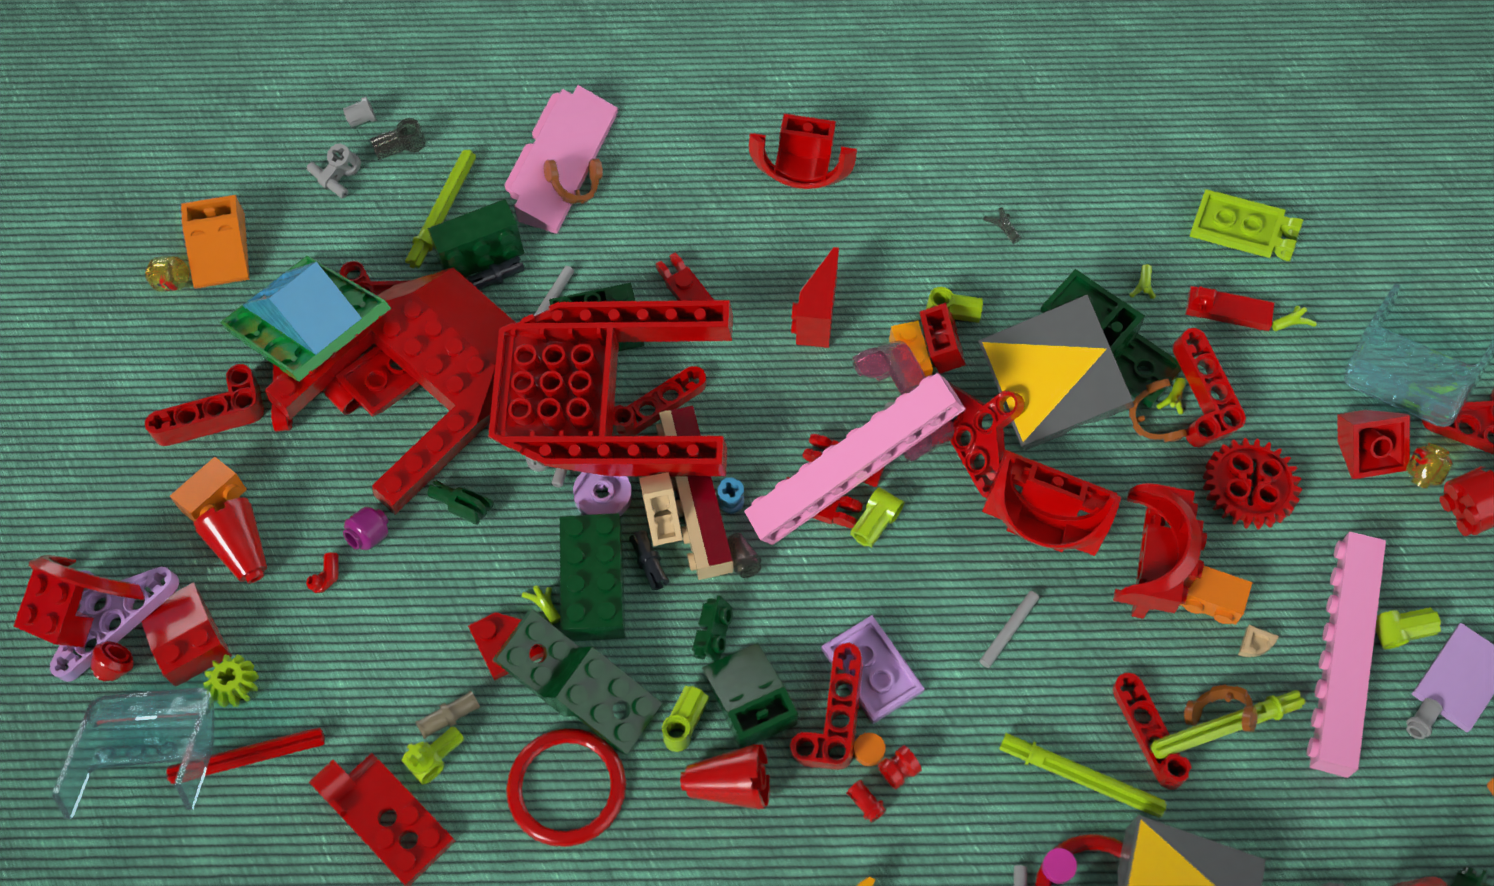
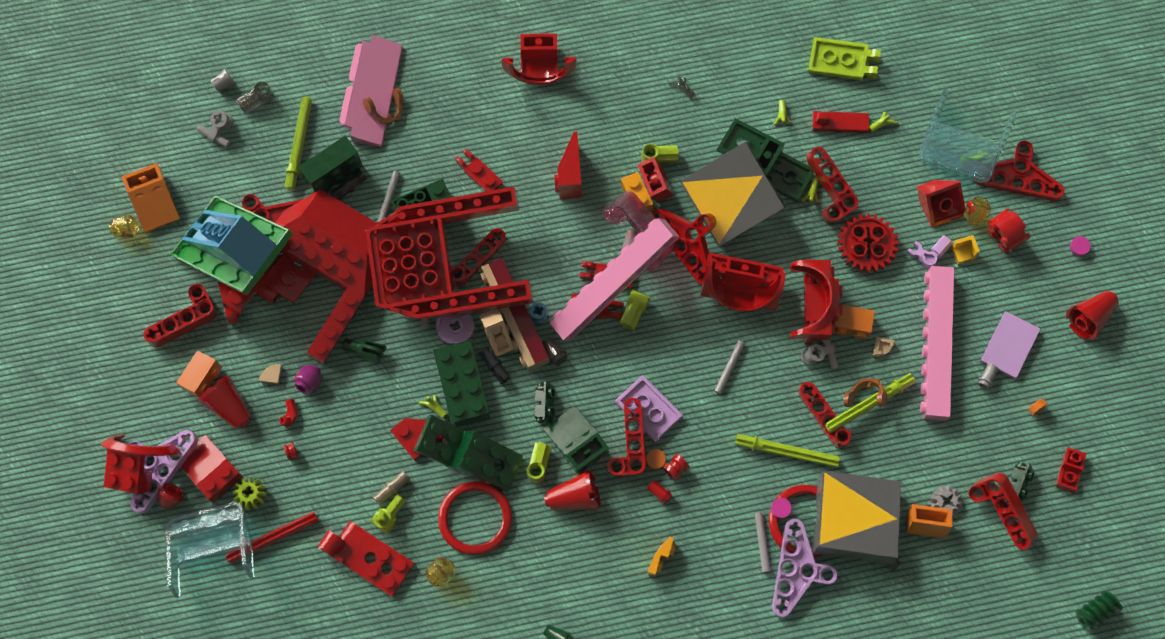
camera: 10 degrees left, 10 degrees up
dark orange piece [1129,378,1188,443] -> none
lime piece [1375,607,1441,650] -> none
none -> tan tile [259,364,282,384]
none -> red bush [283,442,299,462]
none -> clear yellow head [425,557,455,587]
none -> light grey piece [801,339,839,370]
none -> lavender bar [907,235,953,269]
none -> yellow panel [951,235,980,265]

